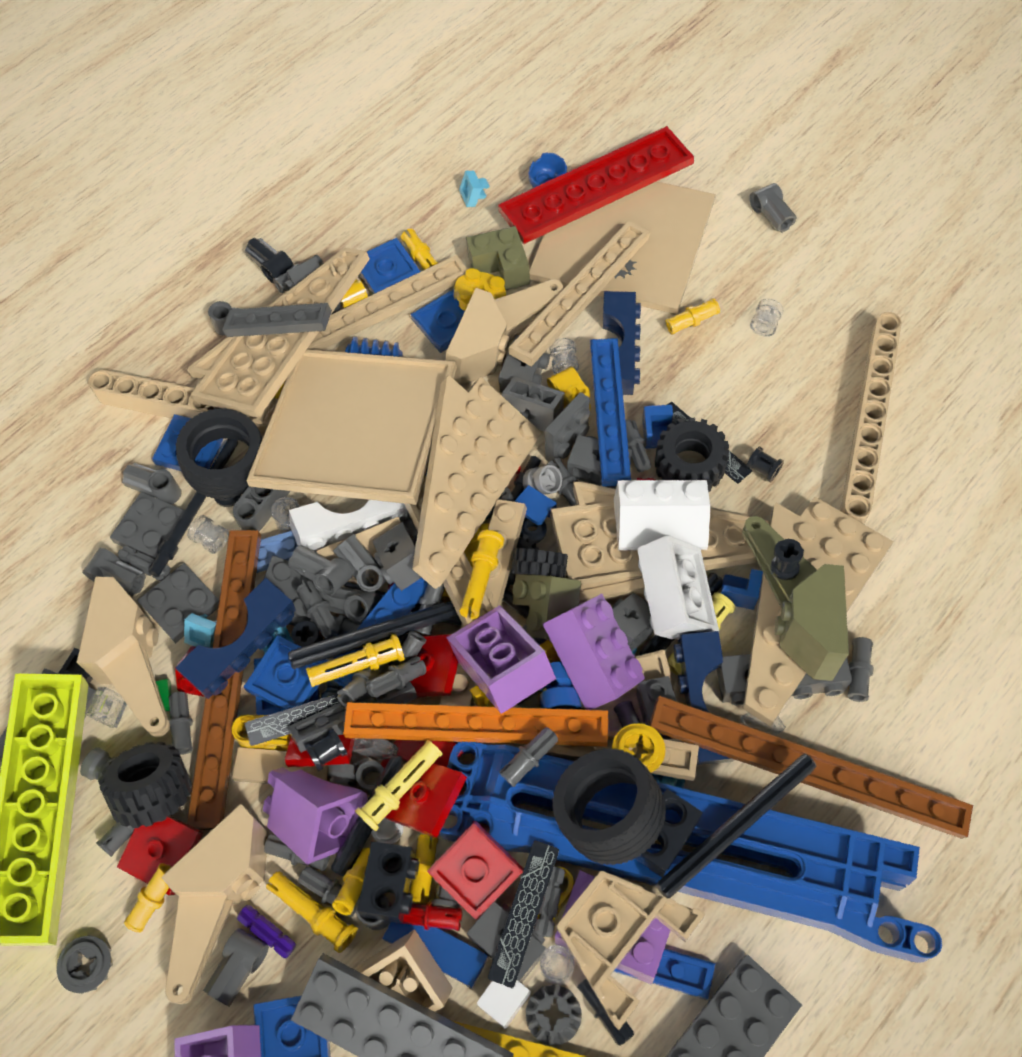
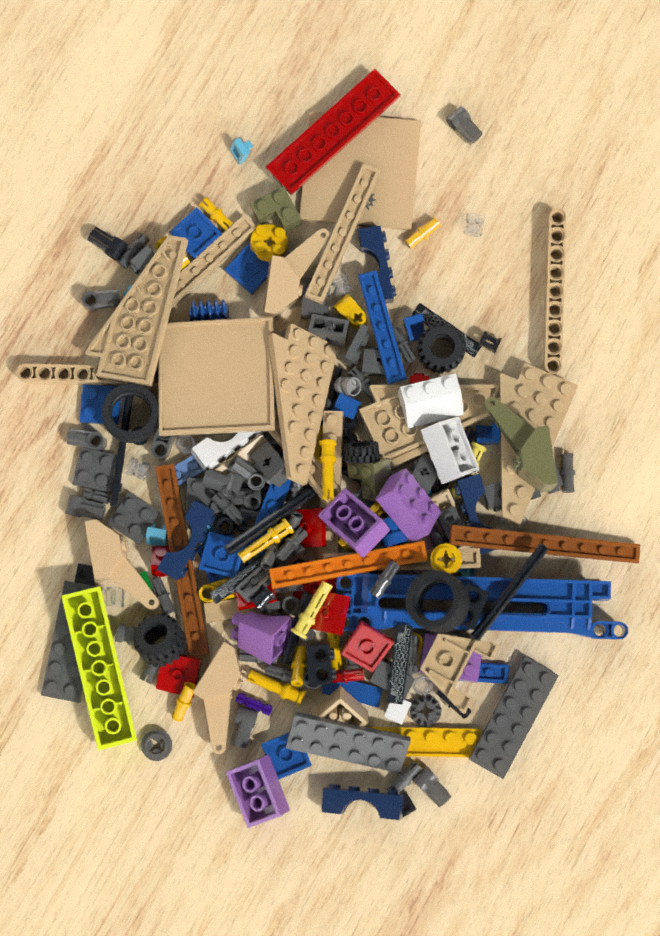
camera: 15 degrees left, 20 degrees up
dark grey plate [222,303,332,337] -> none
blue hair [528,152,567,188] -> none
black bush [770,539,804,580] -> none

